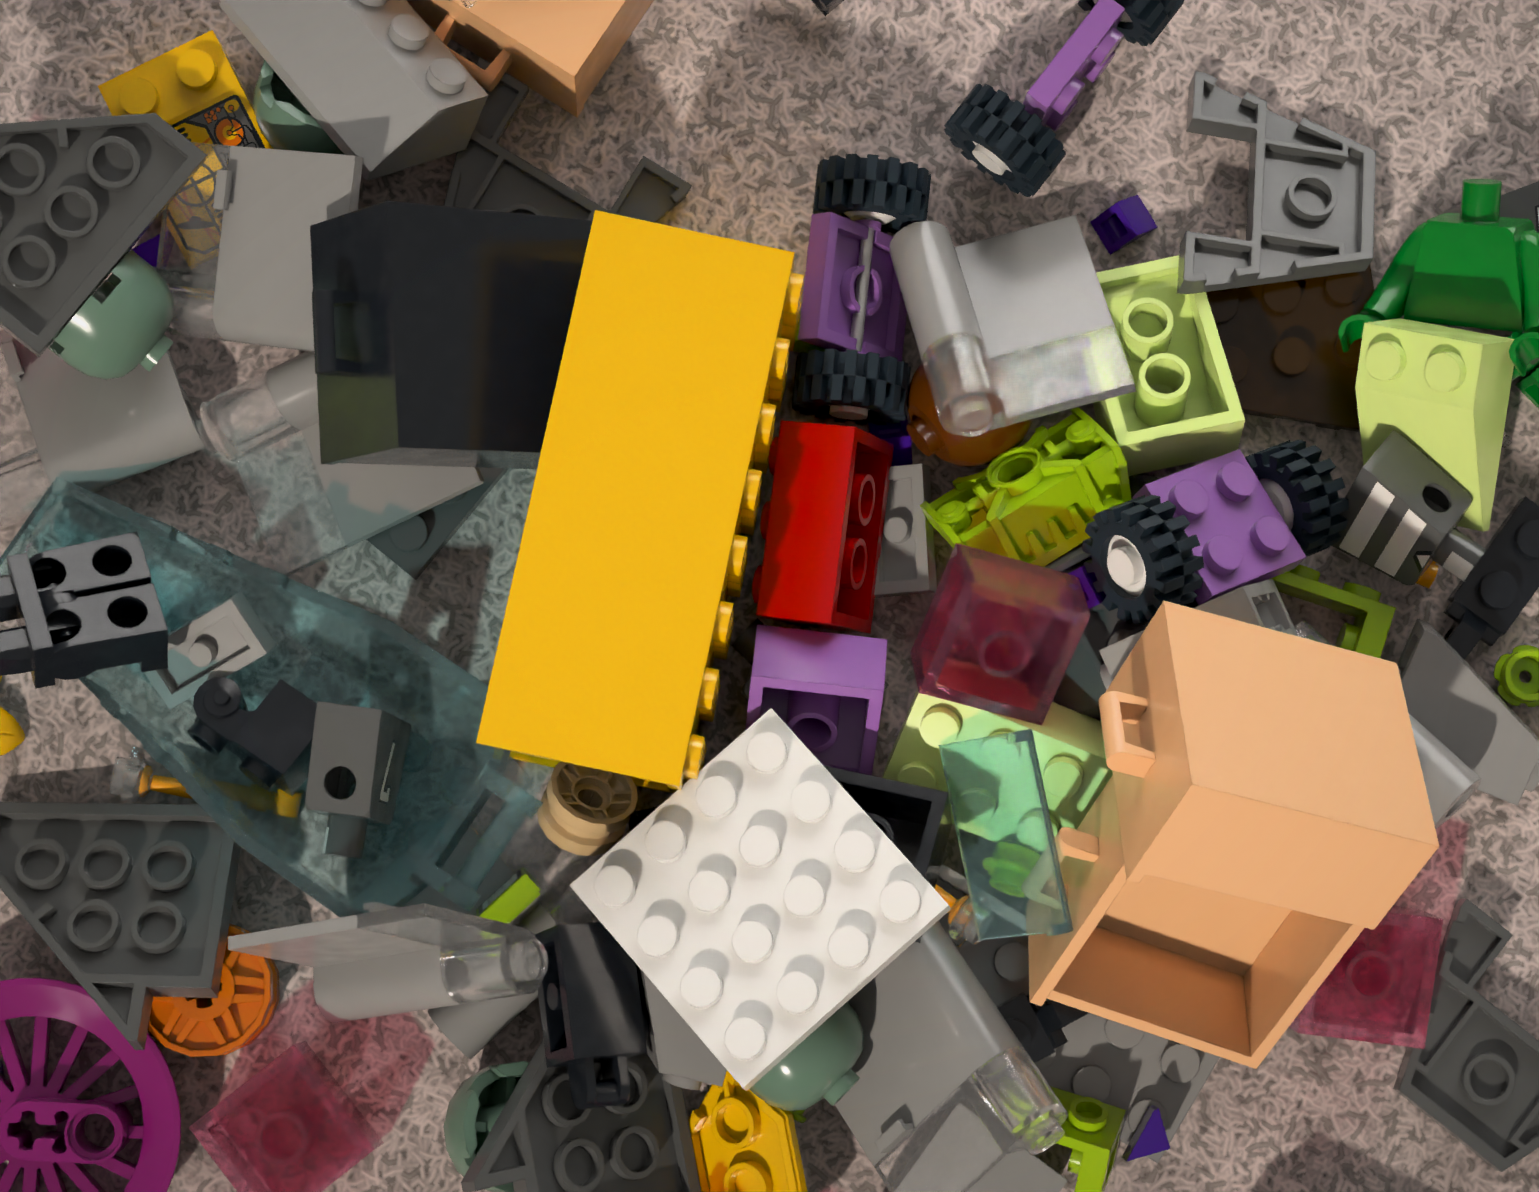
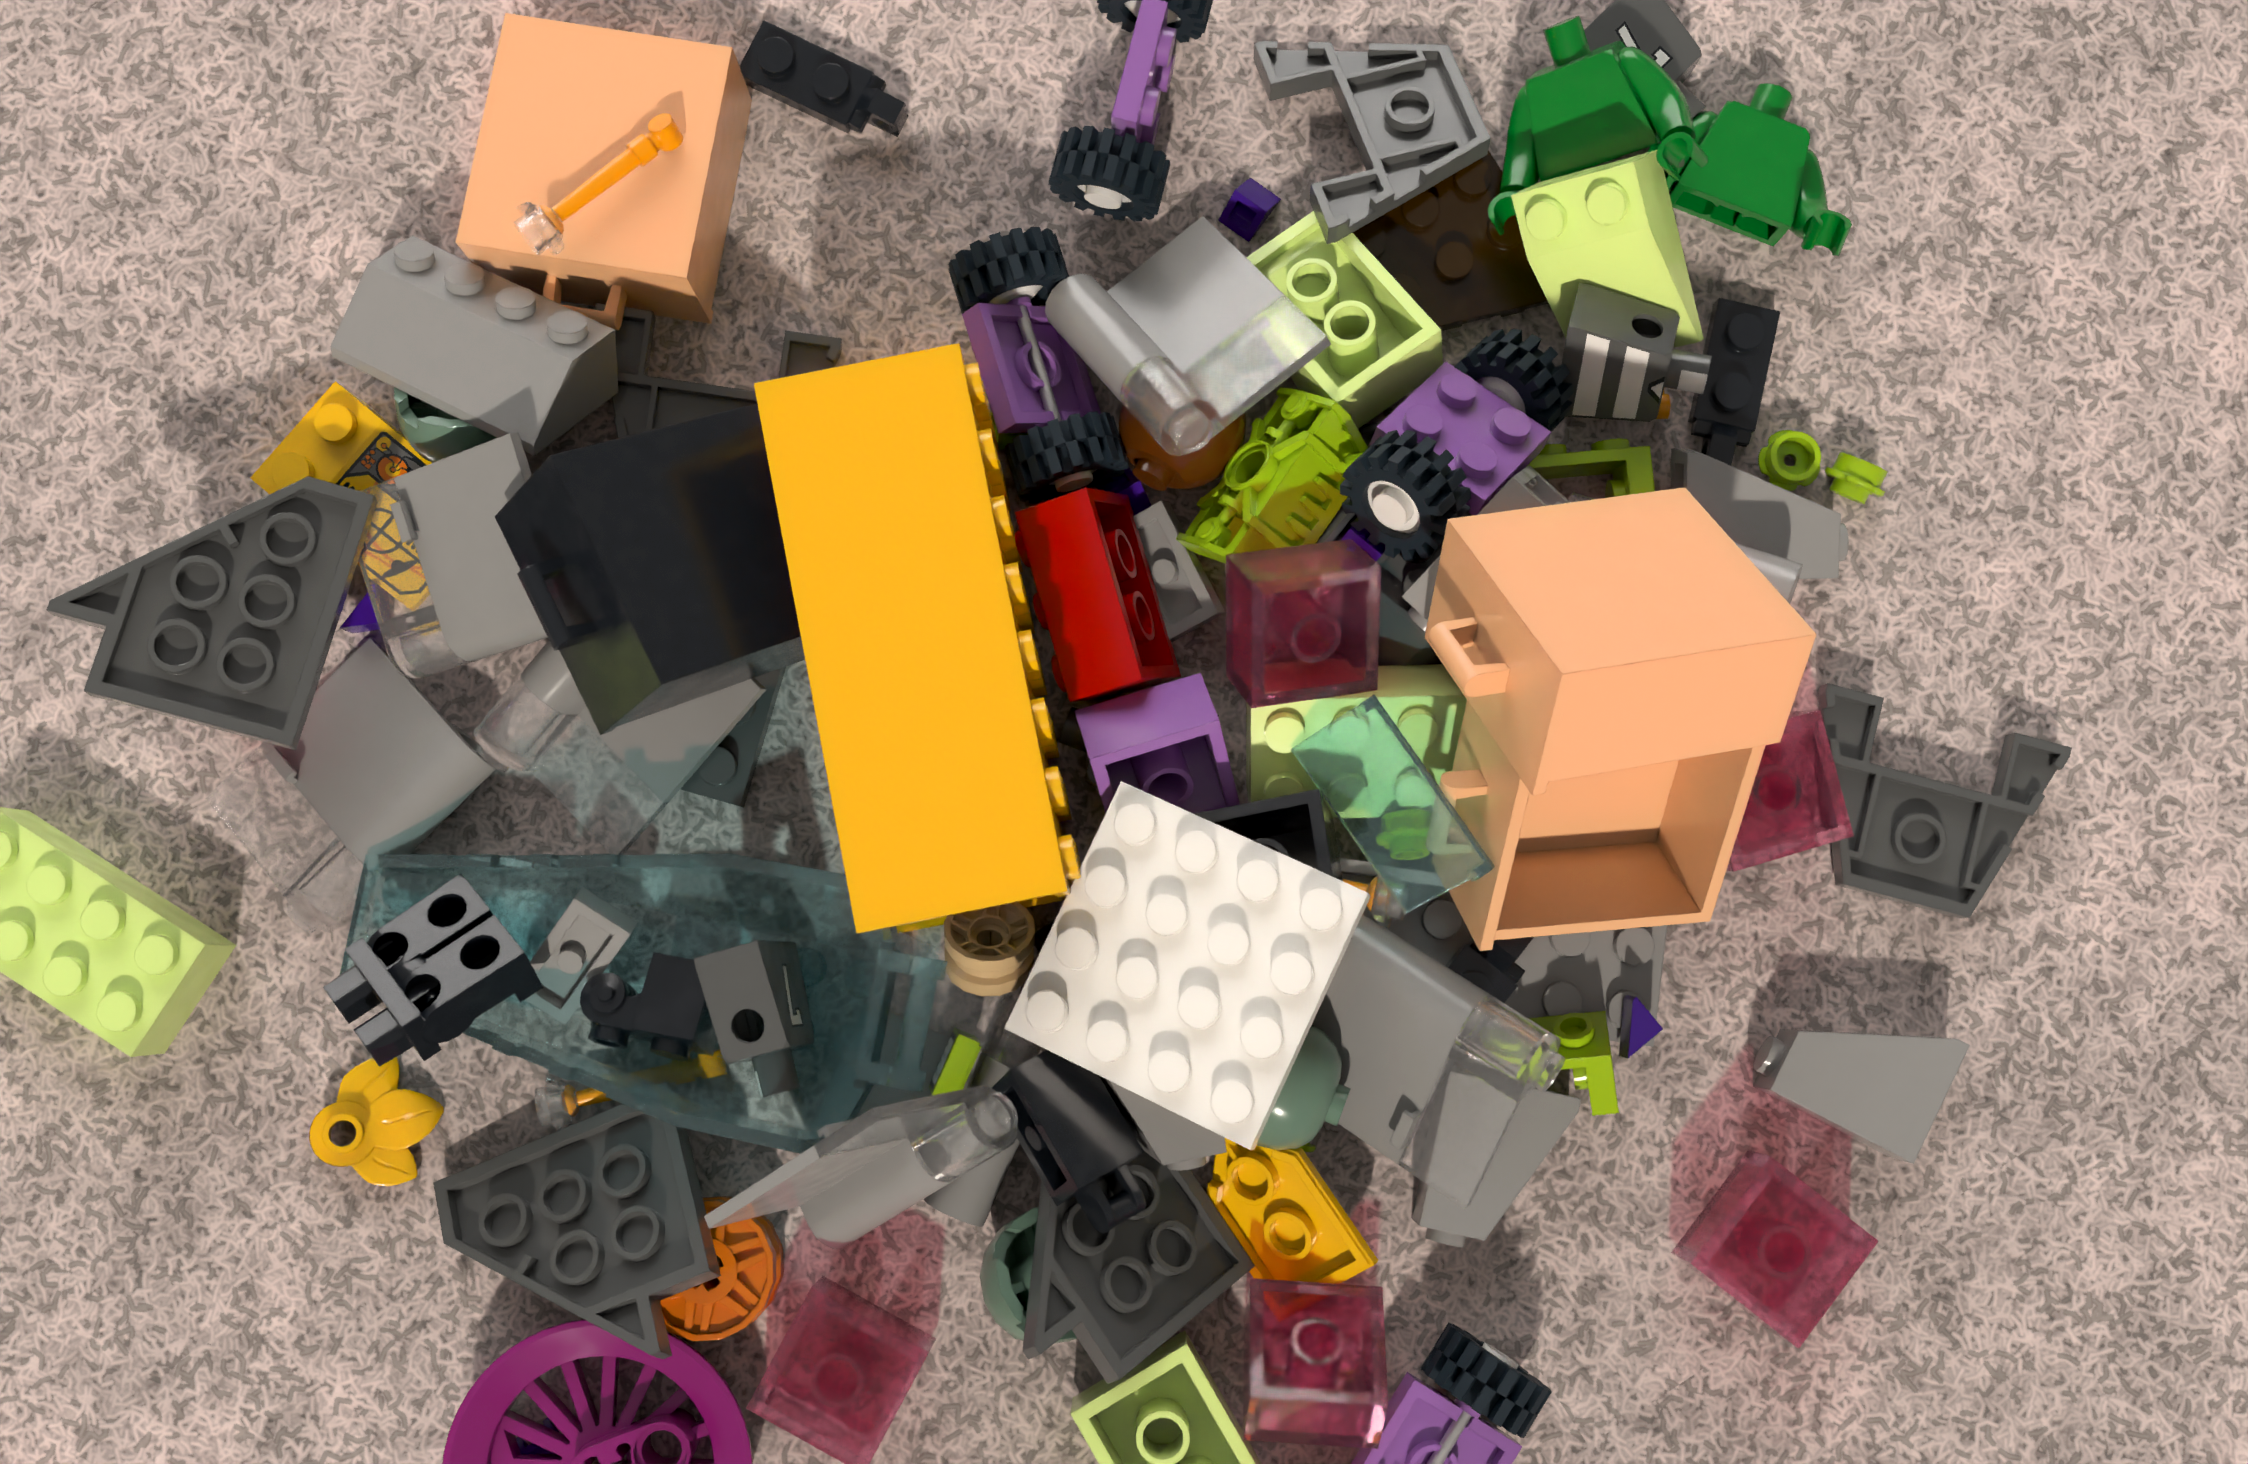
camera: 15 degrees left, 0 degrees up
sand green cylinder [49,249,174,380] -> none

